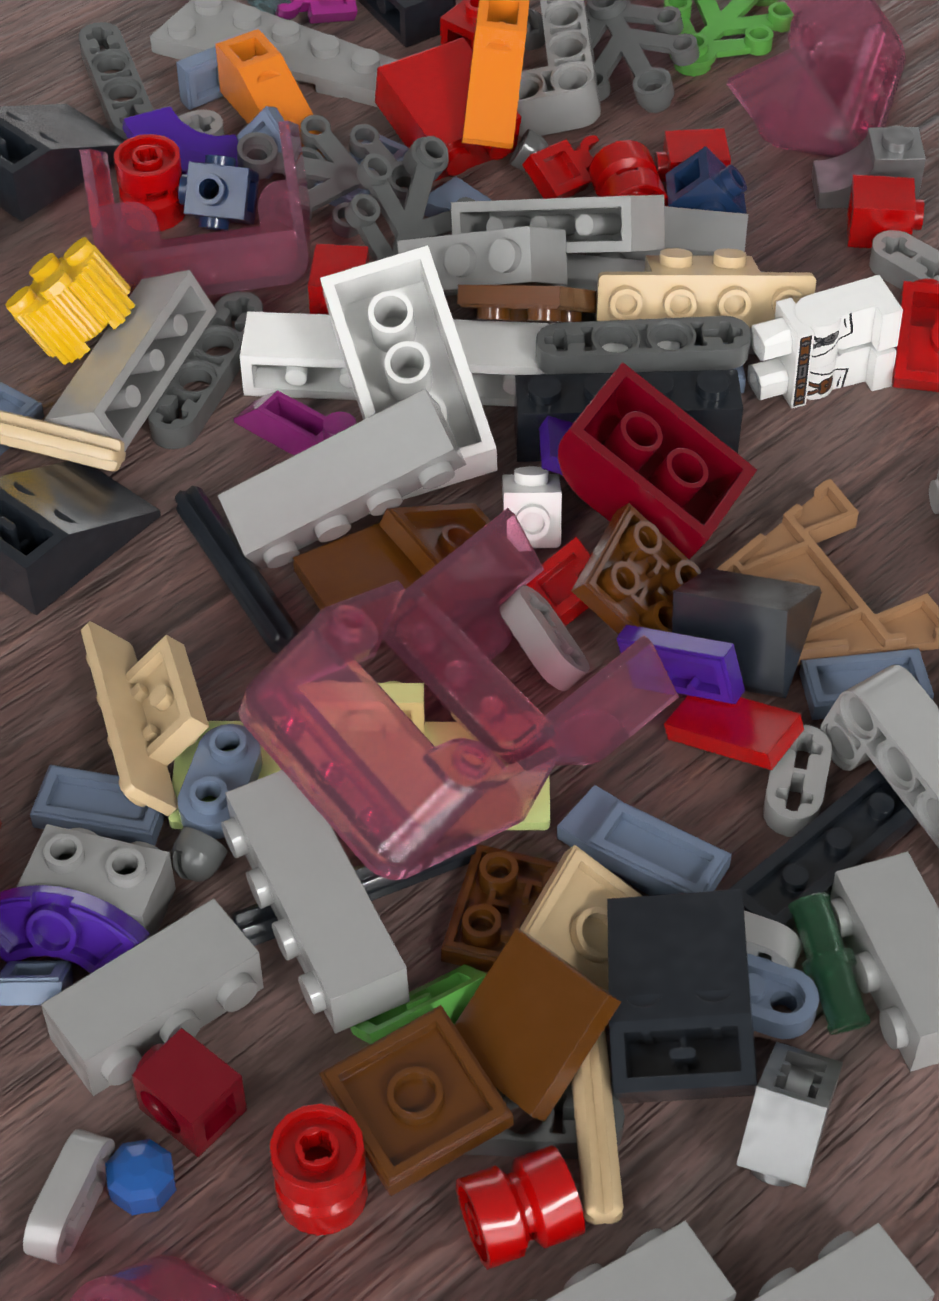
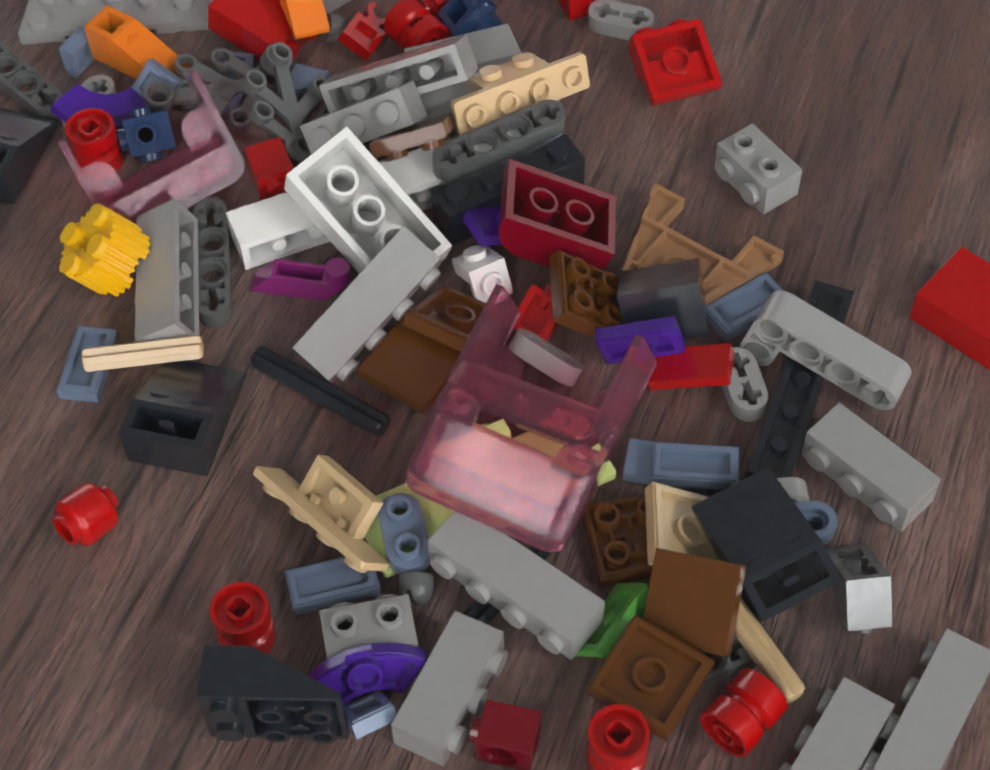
camera: 25 degrees left, 5 degrees up
white hips [747,275,903,409] -> none
clear green pin [788,892,871,1035] -> none

